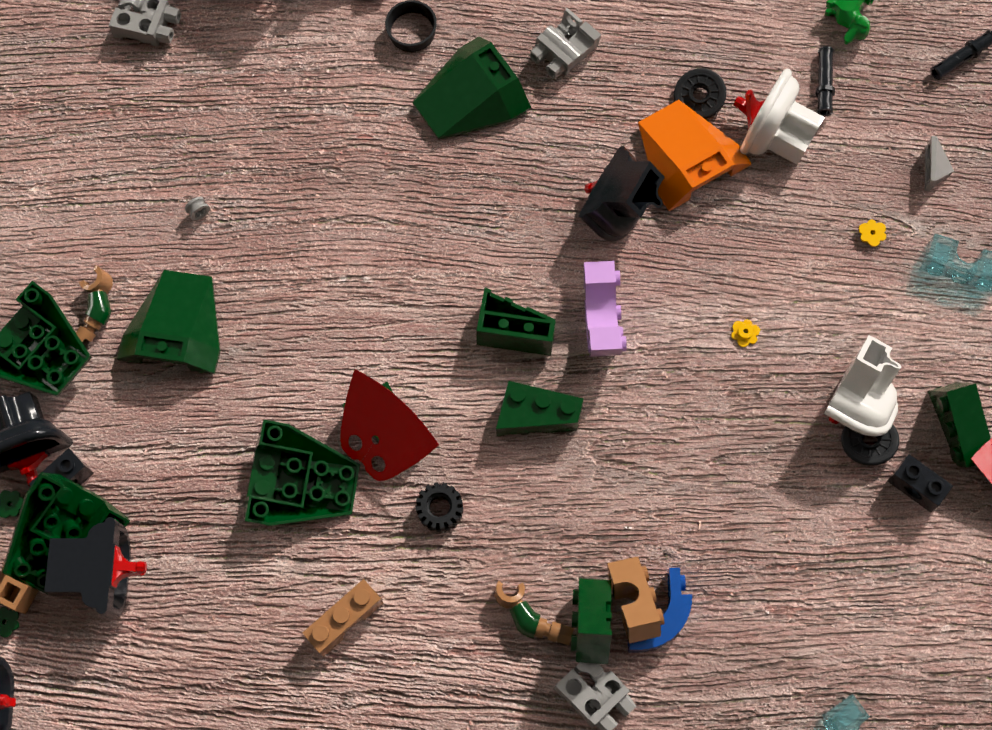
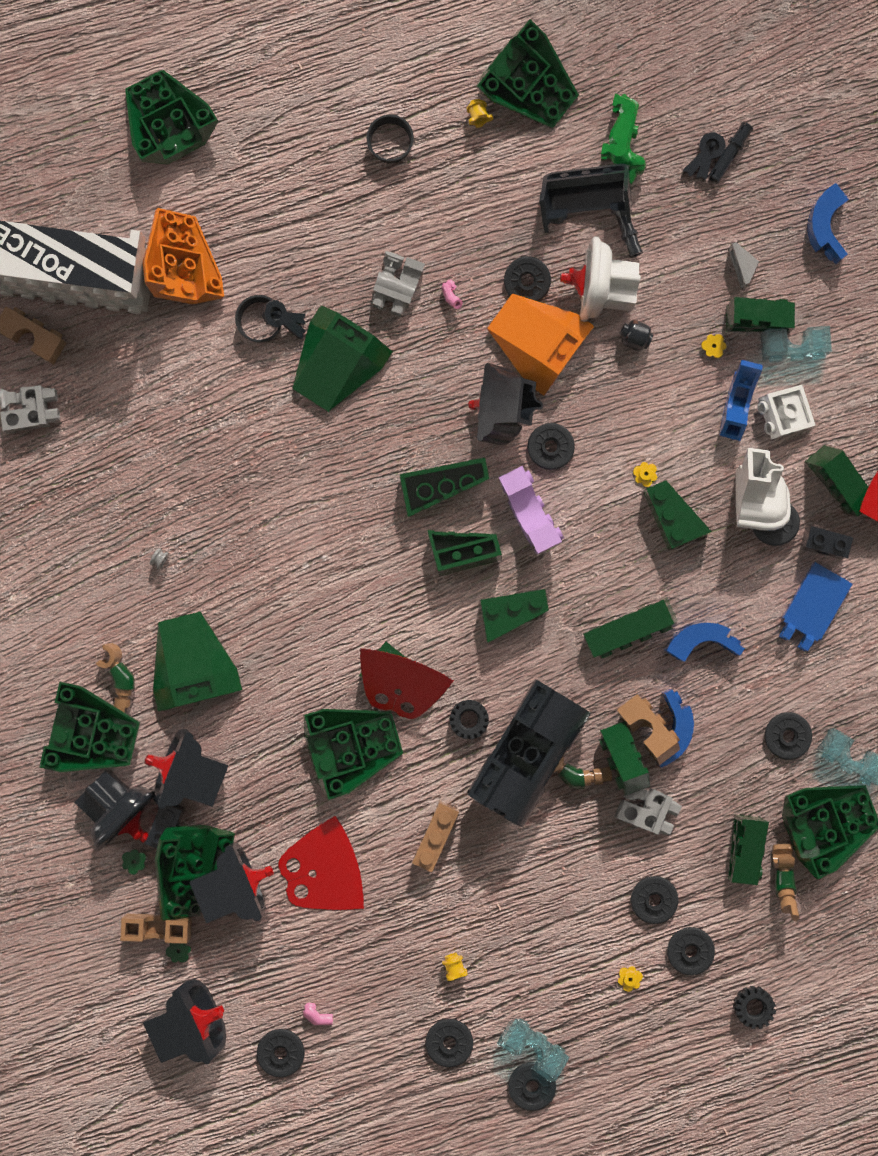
camera: 30 degrees left, 15 degrees up
none -> black piece [144,729,229,809]
none -> black piece [262,300,306,339]
none -> red piece [278,816,364,910]
none -> dark green wedge [399,457,489,517]
none -> bright pink arm [441,280,463,309]
none -> black cylinder [467,679,592,828]
none -> black wheel [527,423,575,470]
none -> black windscreen [539,164,632,233]
none -> dark green wedge [583,597,677,659]
none -> black head [619,319,653,352]
none -> dark green wedge [643,480,712,550]
none -> blue arch [664,623,745,662]
none -> black piece [682,132,726,181]
none -> blue arch [720,360,763,441]
none -> dark green wedge [726,297,795,333]
none -> white plate [757,385,815,439]
none -> black wheel [765,712,812,760]
none -> blue tile [779,562,853,652]

